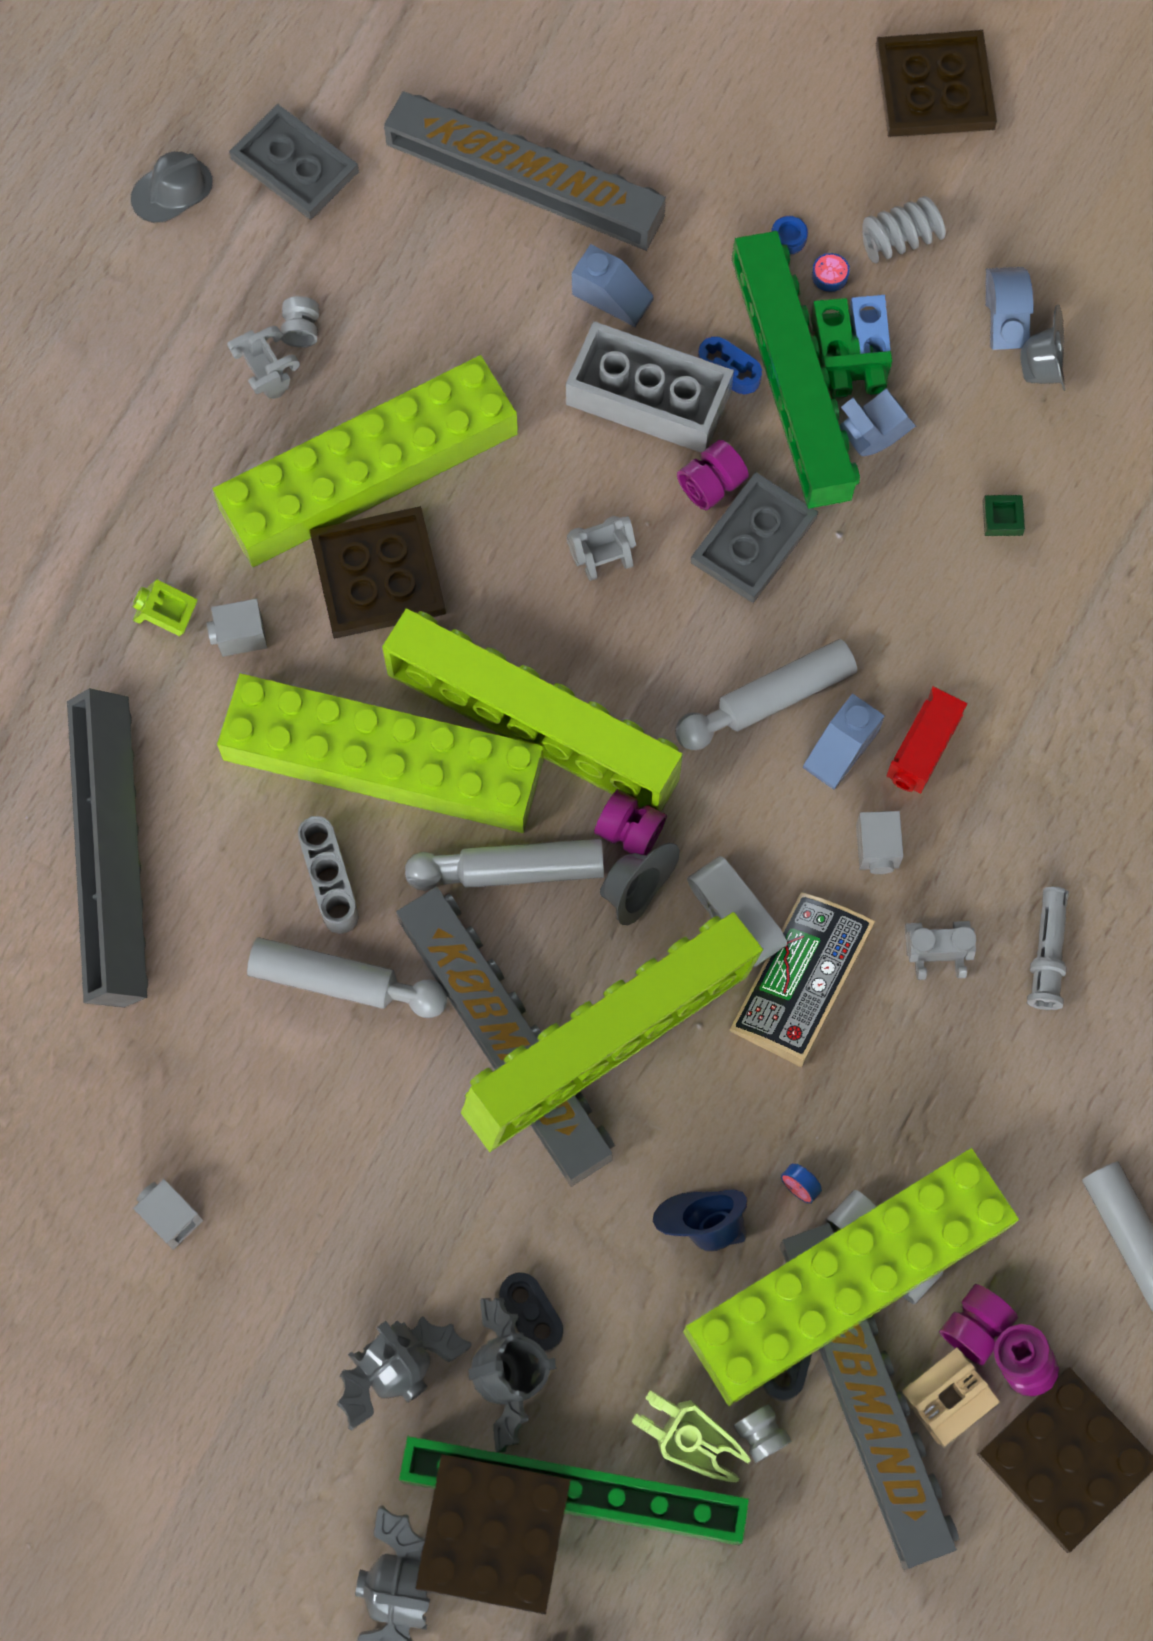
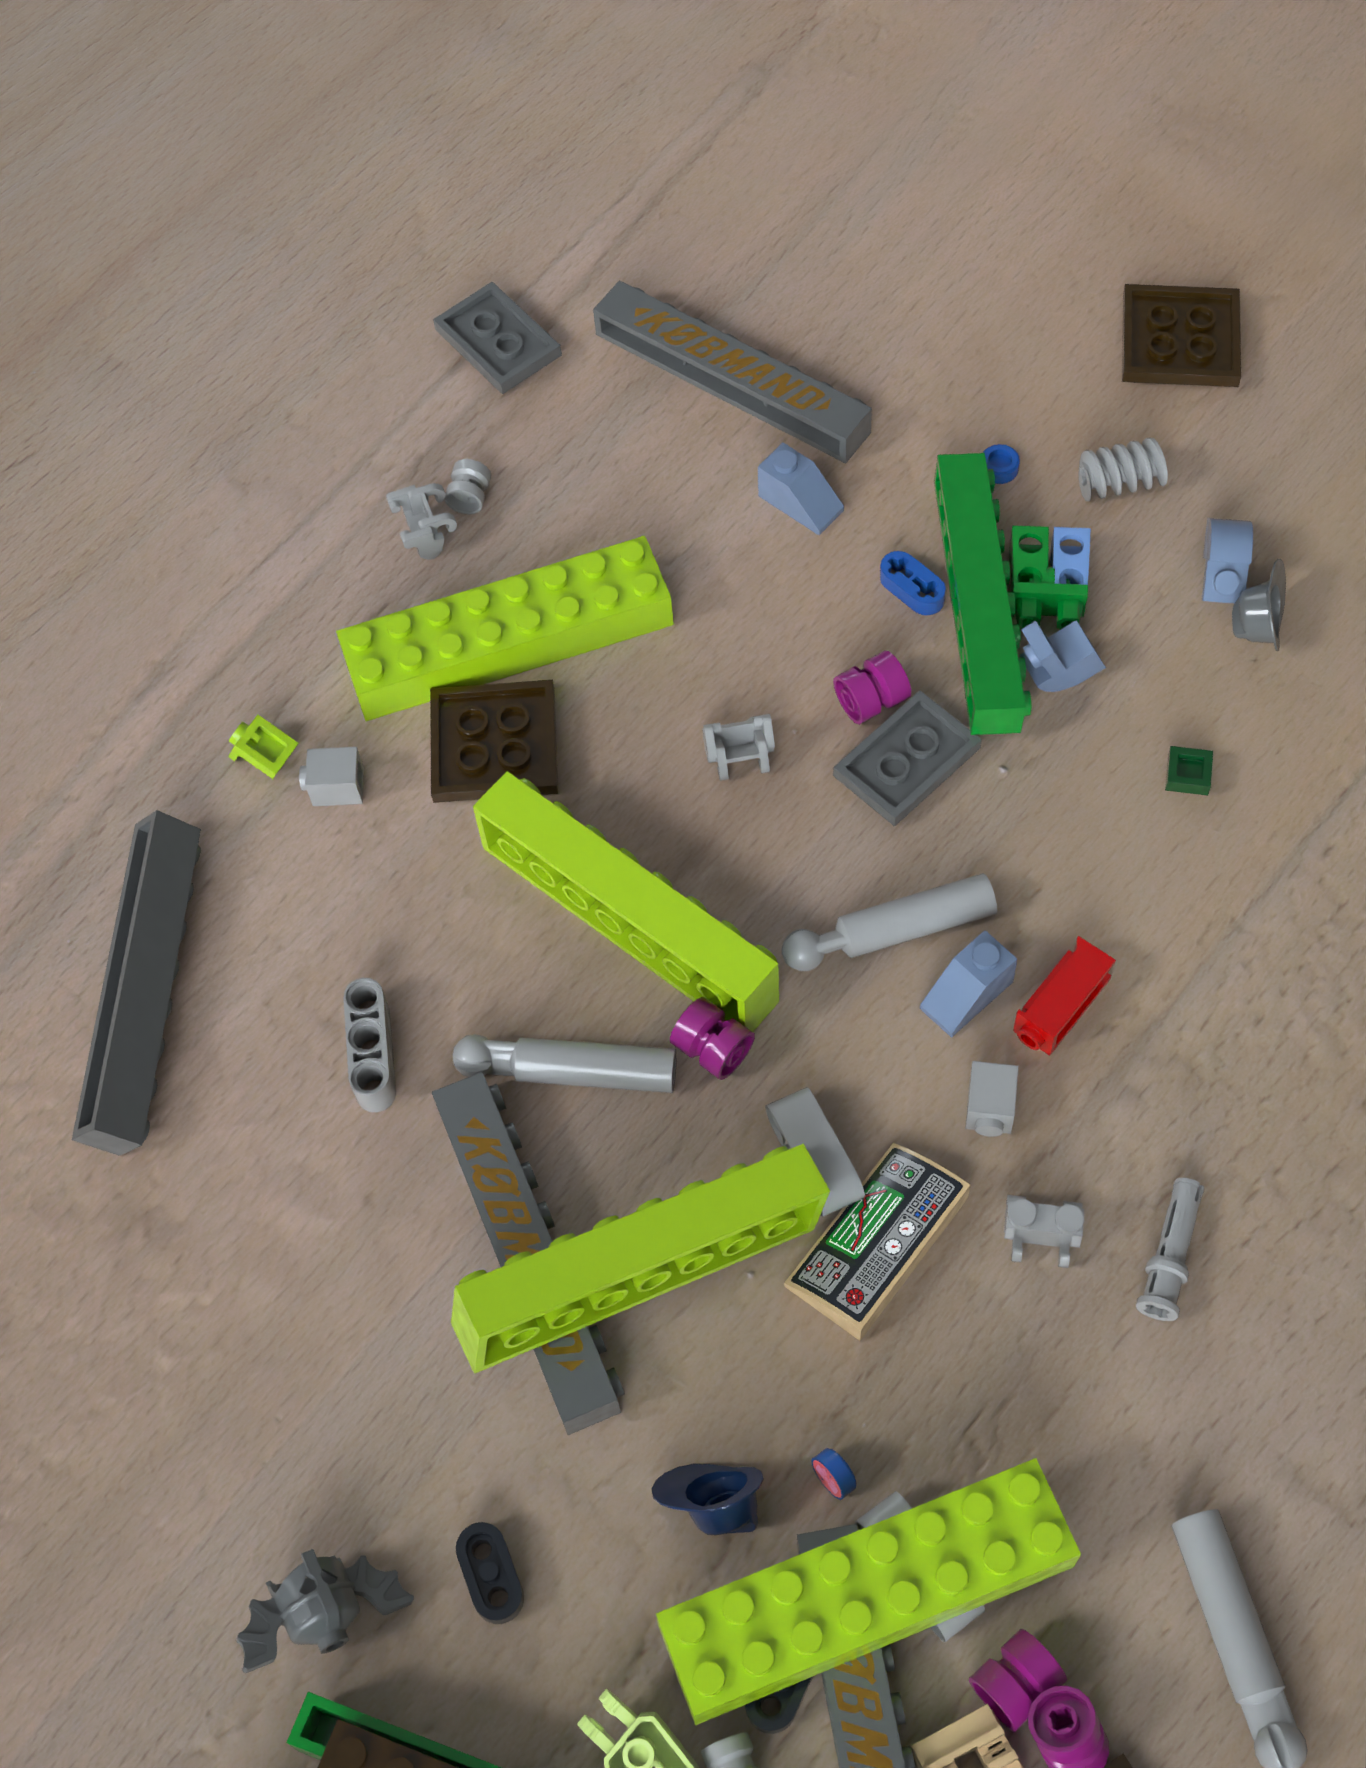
camera: 15 degrees right, 10 degrees down
dark grey piece [131,151,213,223] -> none
light grey brick [133,1179,203,1250] -> none
lime brick [217,673,544,833] -> none
light grey piece [247,937,448,1018] -> none
dark grey helmet [468,1298,556,1453] -> none
light grey brick [566,321,734,453] -> none
dark grey piece [600,842,680,926] -> none
tile [812,253,850,292] -> none

